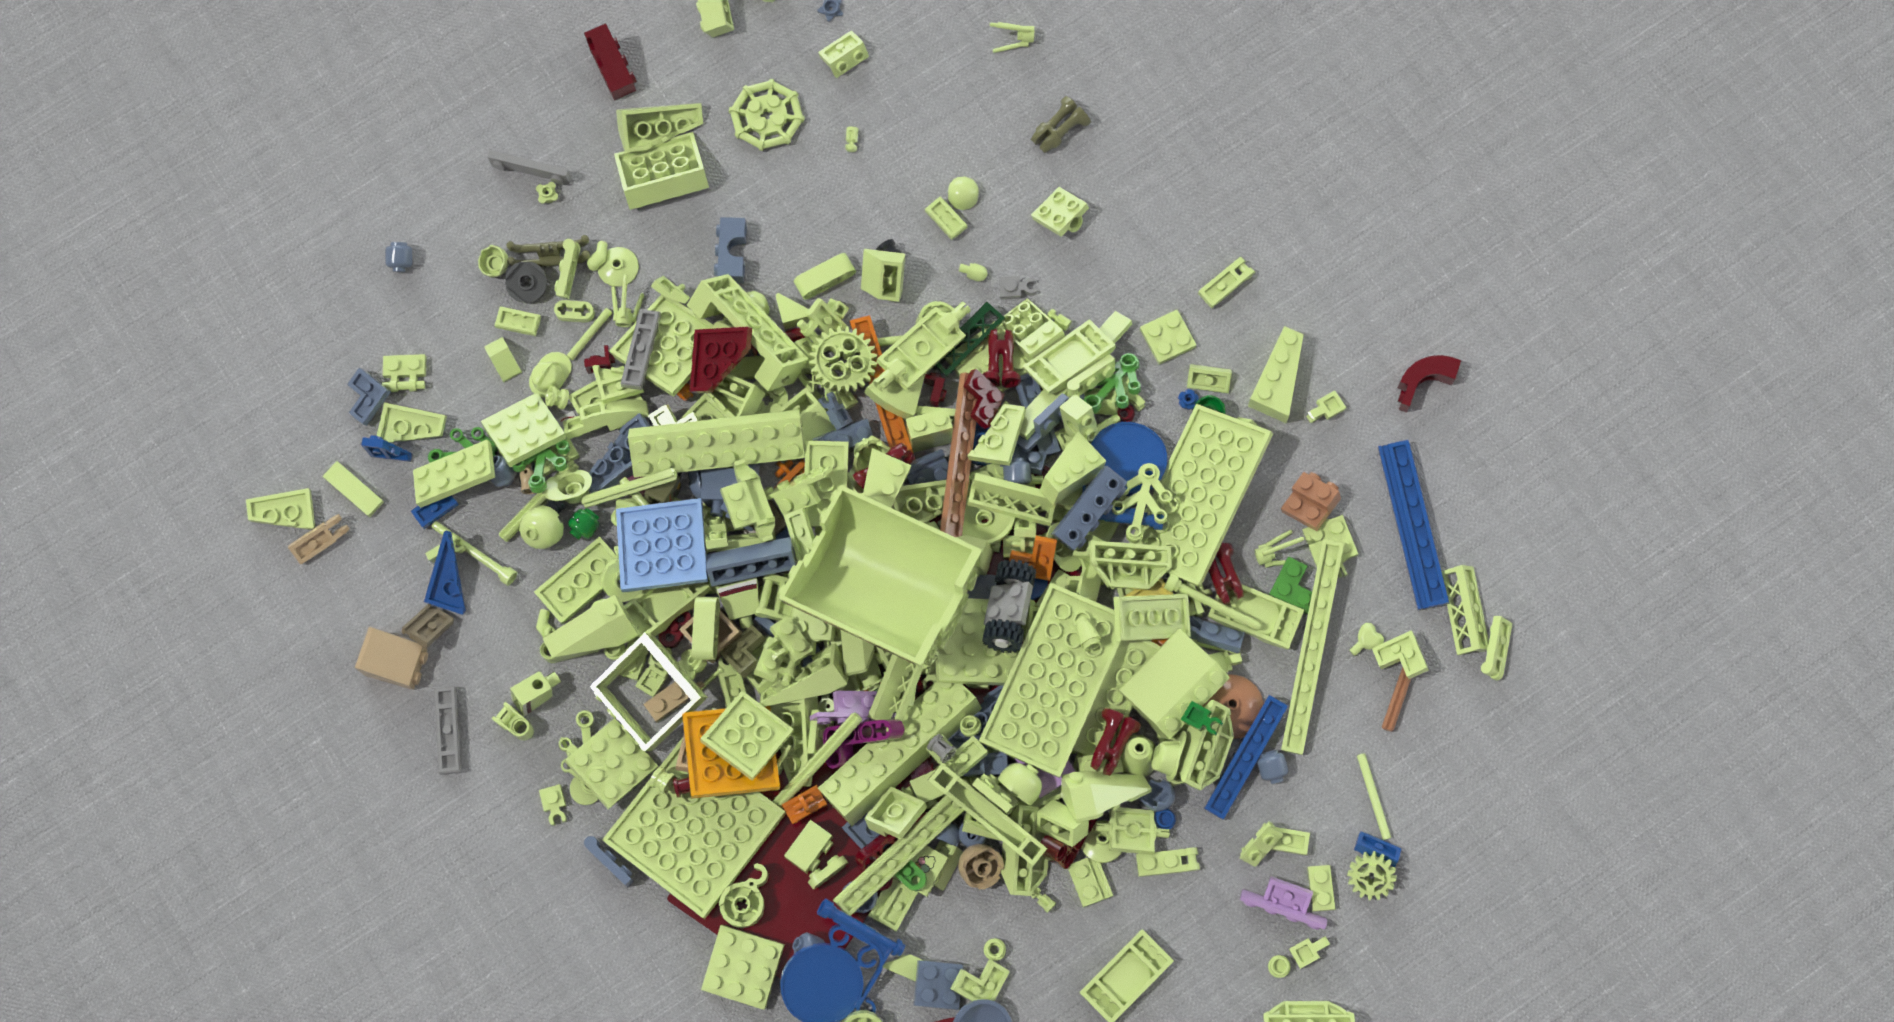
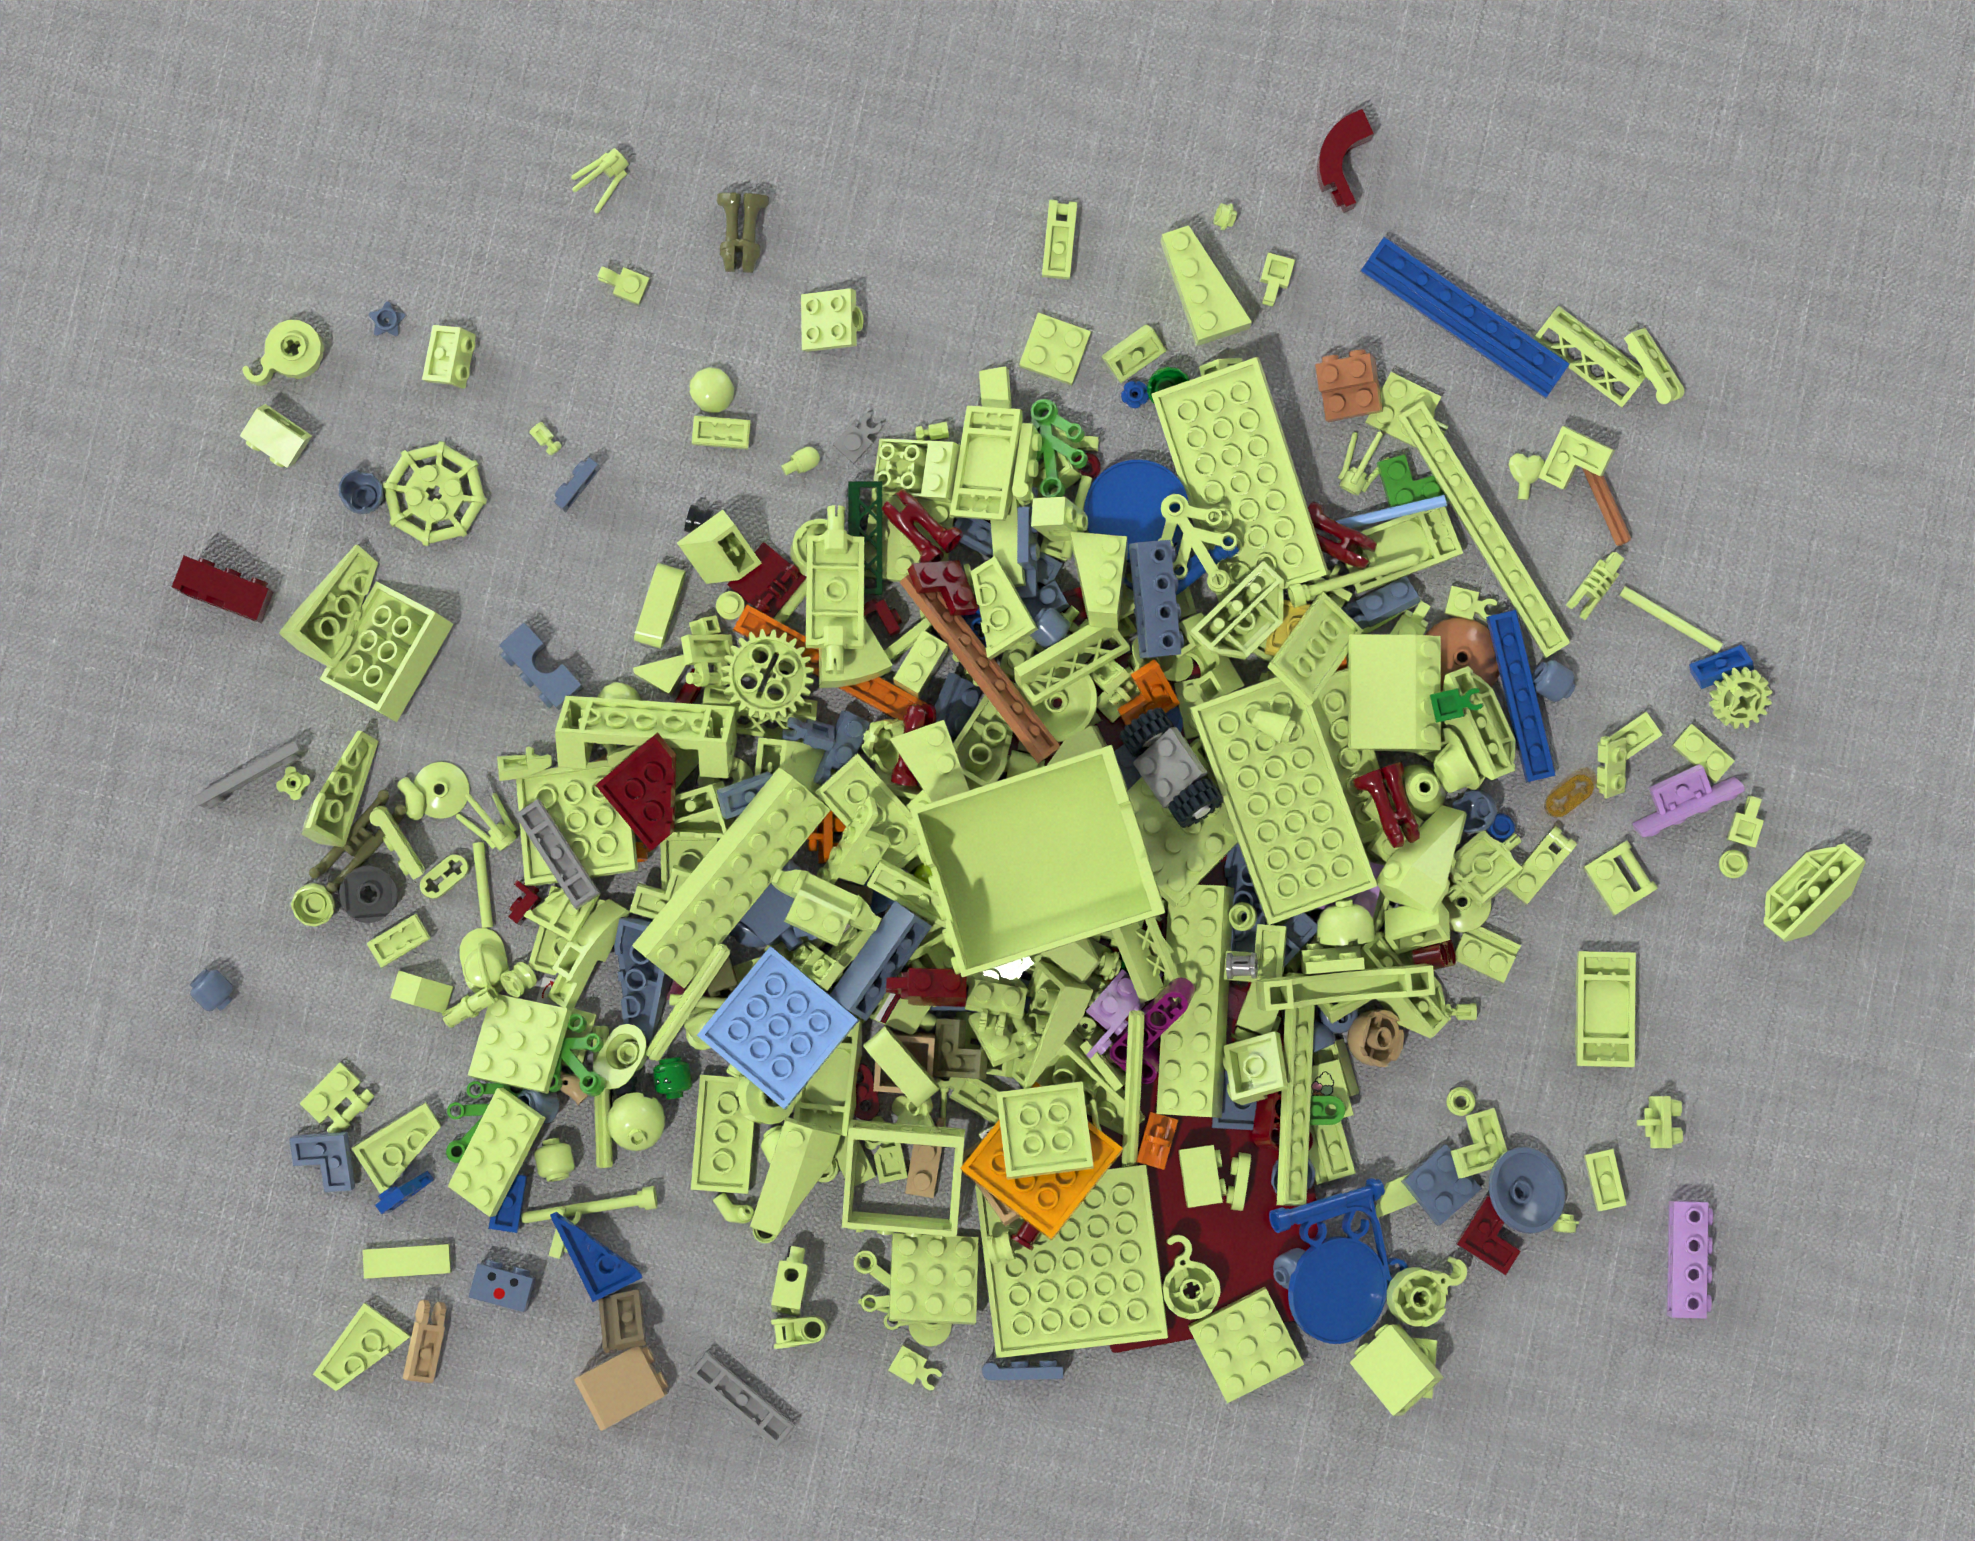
camera: 50 degrees left, 10 degrees up
none -> yellowish green wedge [301,731,379,847]
none -> sand blue hair [338,469,384,514]
none -> yellowish green pin [442,986,498,1028]
none -> sand blue brick [468,1259,536,1312]
none -> yellowish green head [534,1138,575,1182]
none -> sand blue plate [554,458,601,513]
none -> yellowish green plate [597,266,650,305]
none -> yellowish green plate [716,591,744,620]
none -> sand blue plate [717,772,772,819]
none -> dark red hinge [727,541,806,618]
none -> dark red hinge [886,968,967,1007]
none -> yellowish green plate [1213,203,1237,230]
none -> light blue bar [1336,495,1447,528]
none -> yellowish green plate [1444,586,1497,621]
none -> clear yellow beam [1544,774,1594,818]
none -> yellowish green hinge [1566,552,1624,620]
none -> yellowish green plate [1583,840,1658,916]

